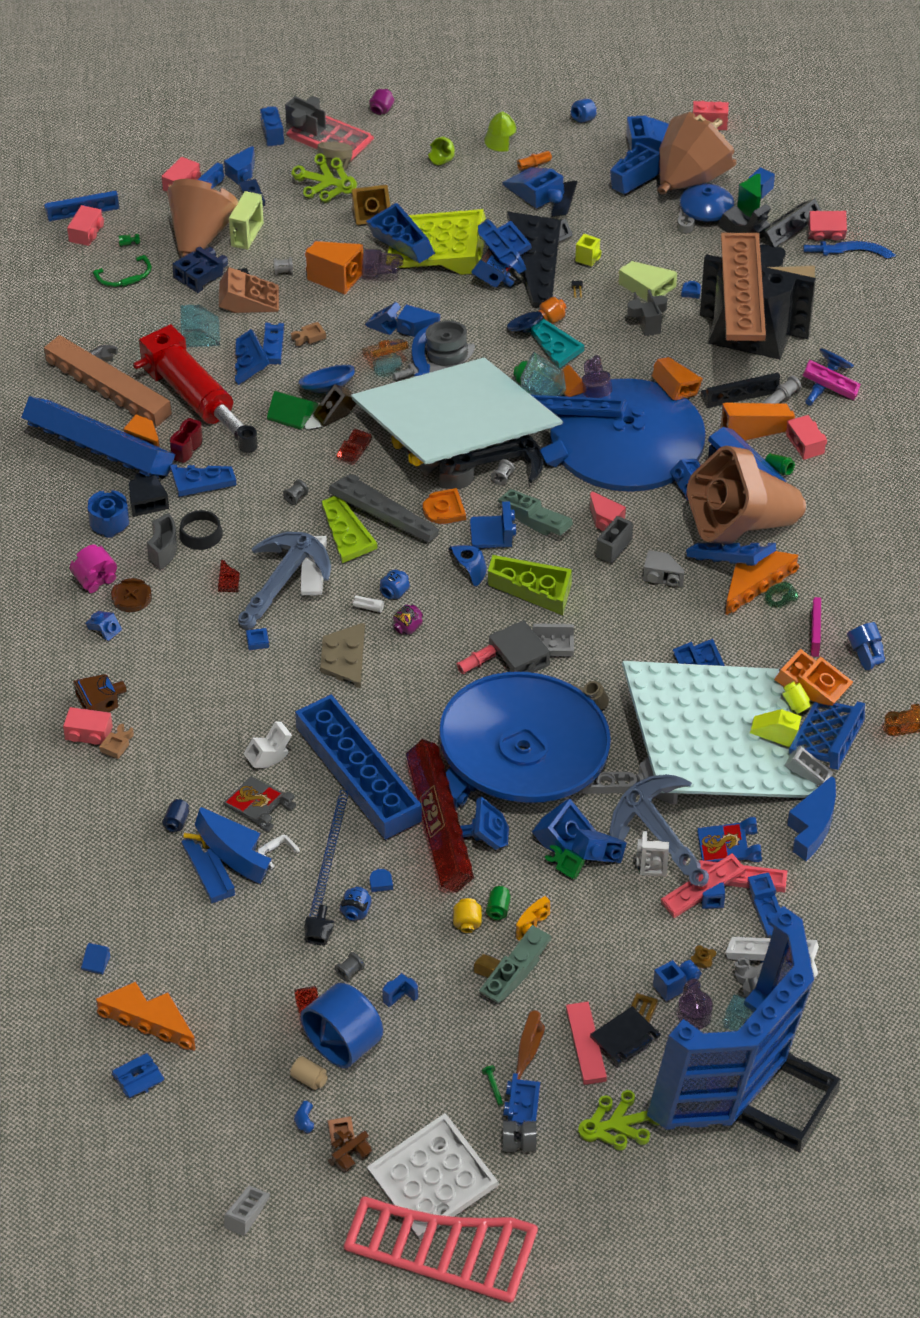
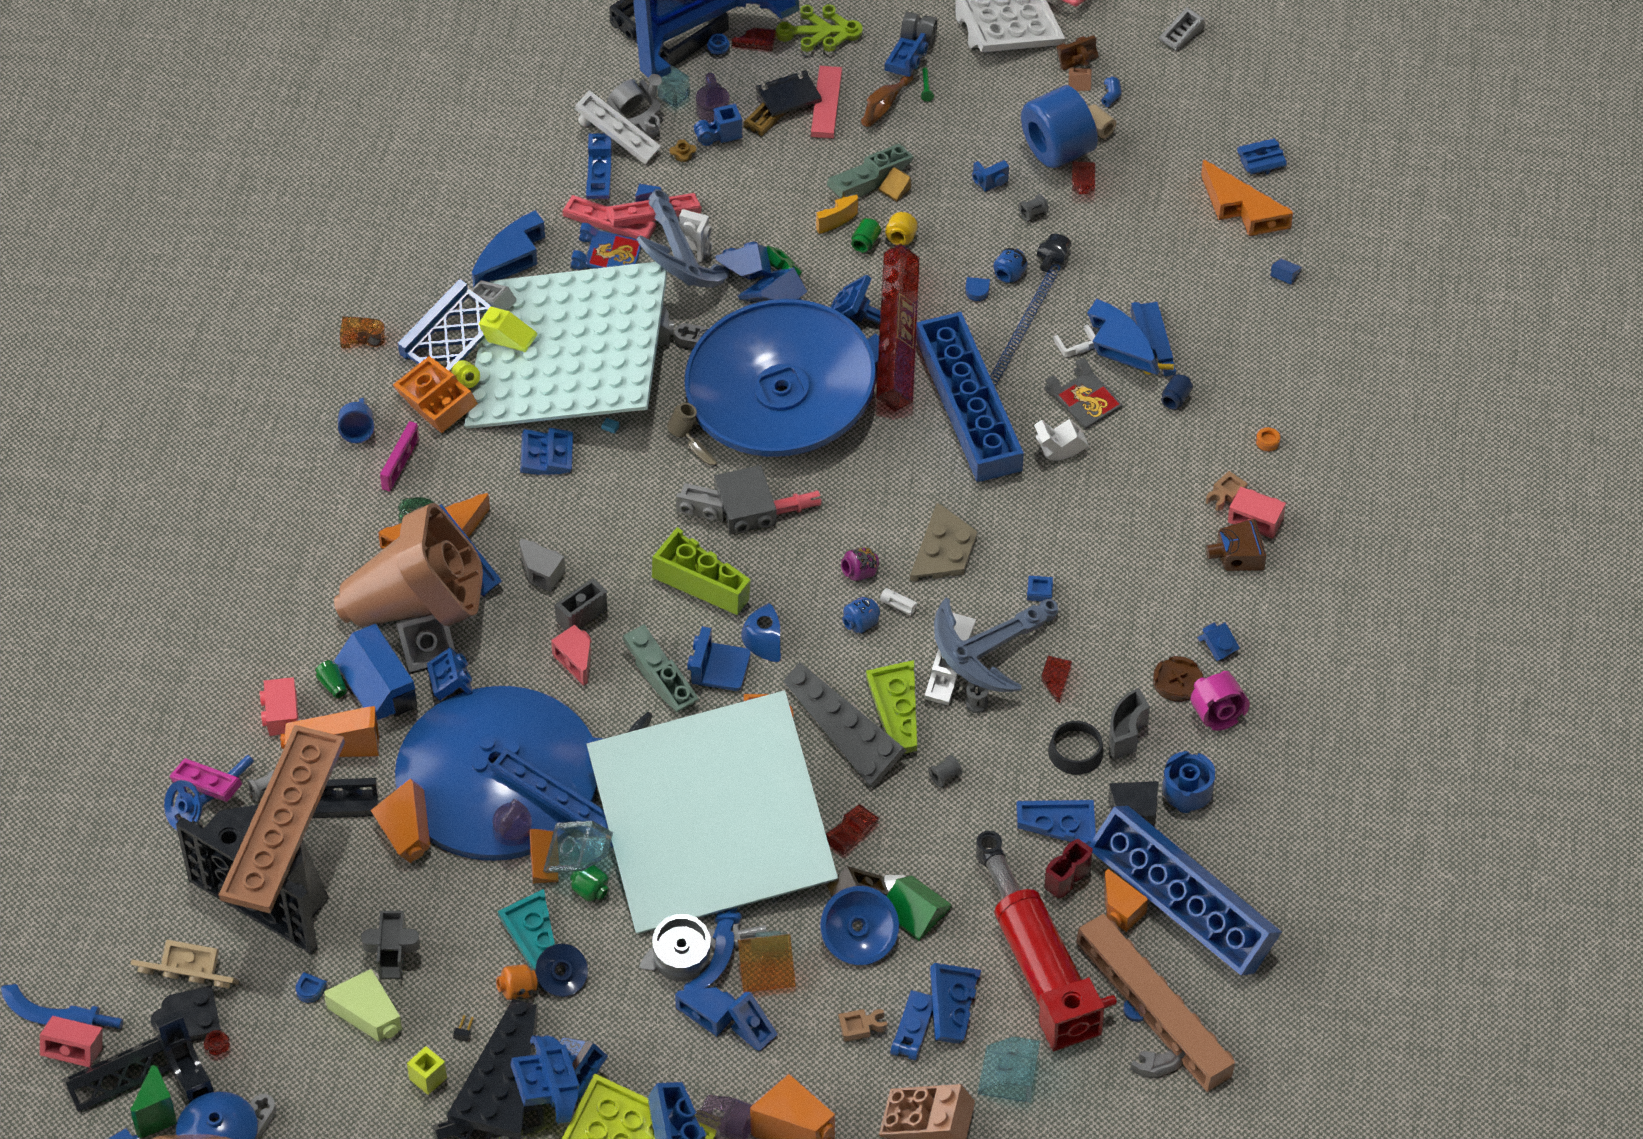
camera: 165 degrees left, 5 degrees up
none -> orange tile [1256,427,1281,451]

